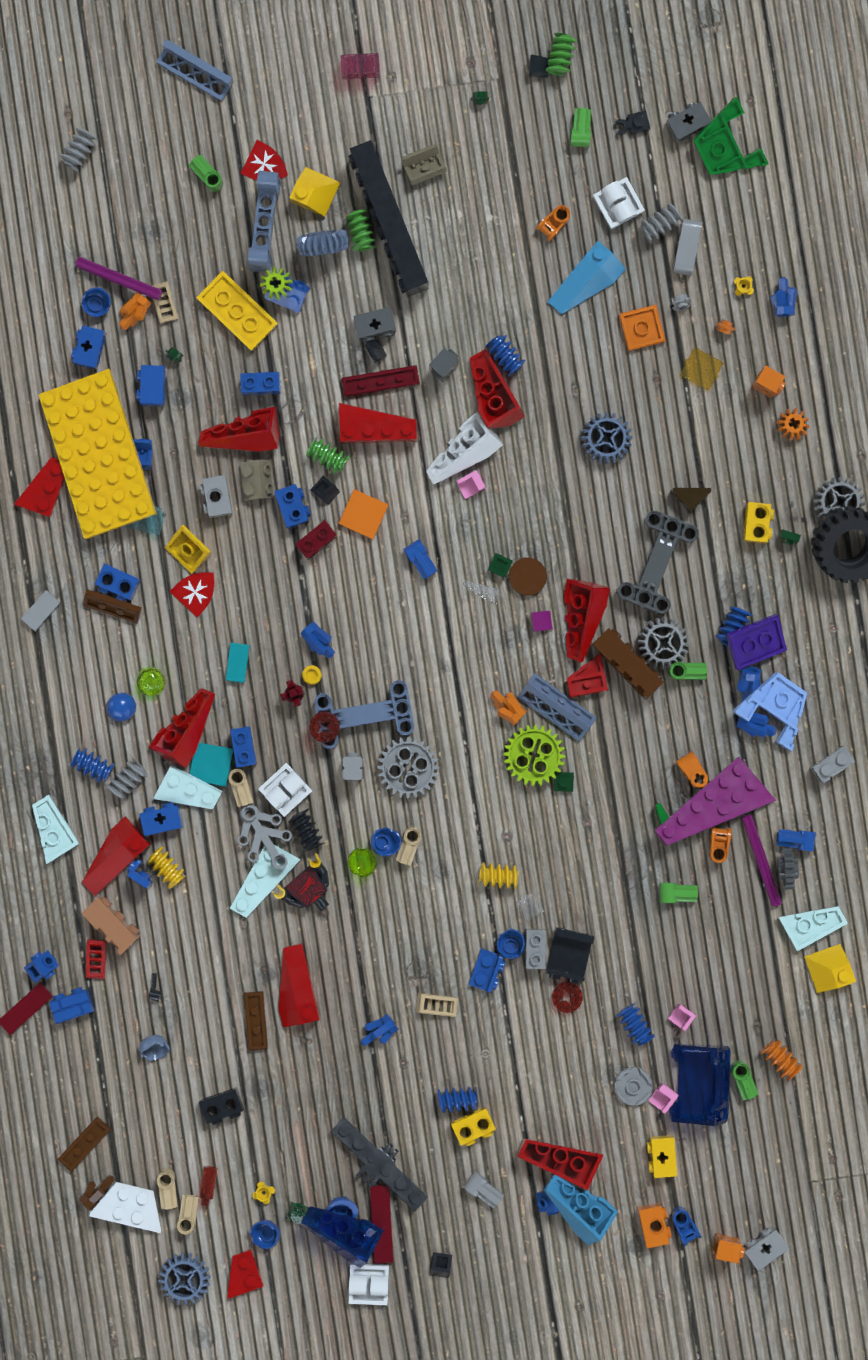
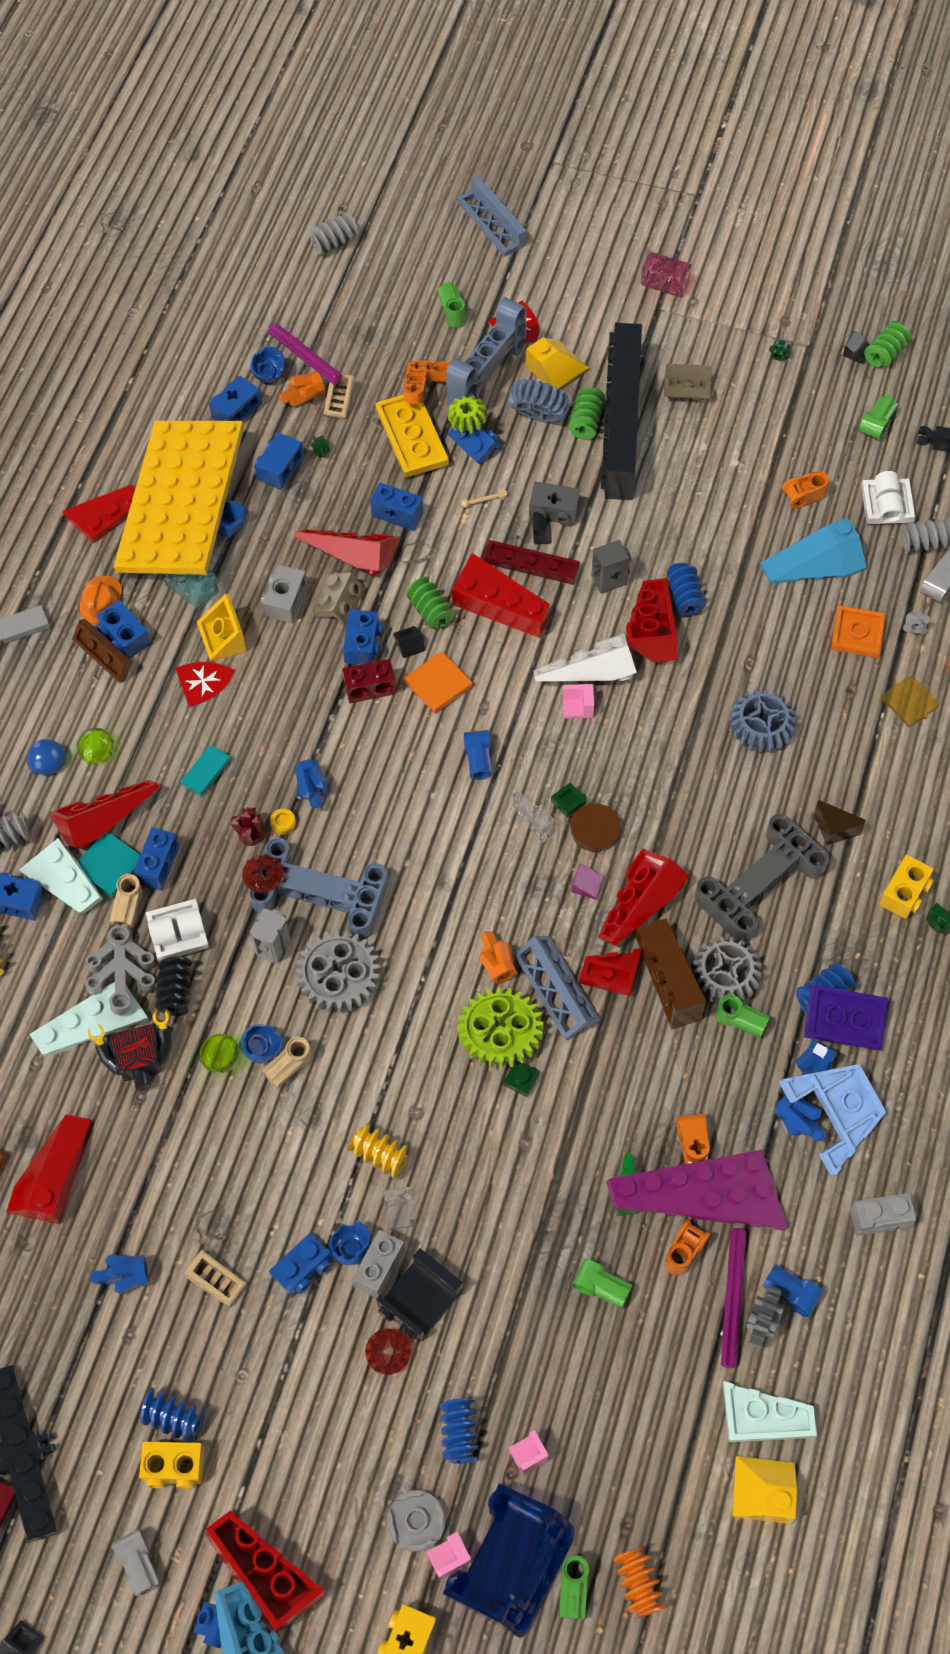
camera: 25 degrees right, 25 degrees down
none -> orange piece [79,576,122,624]
none -> orange beam [403,360,451,404]
none -> tan hinge [460,489,507,508]

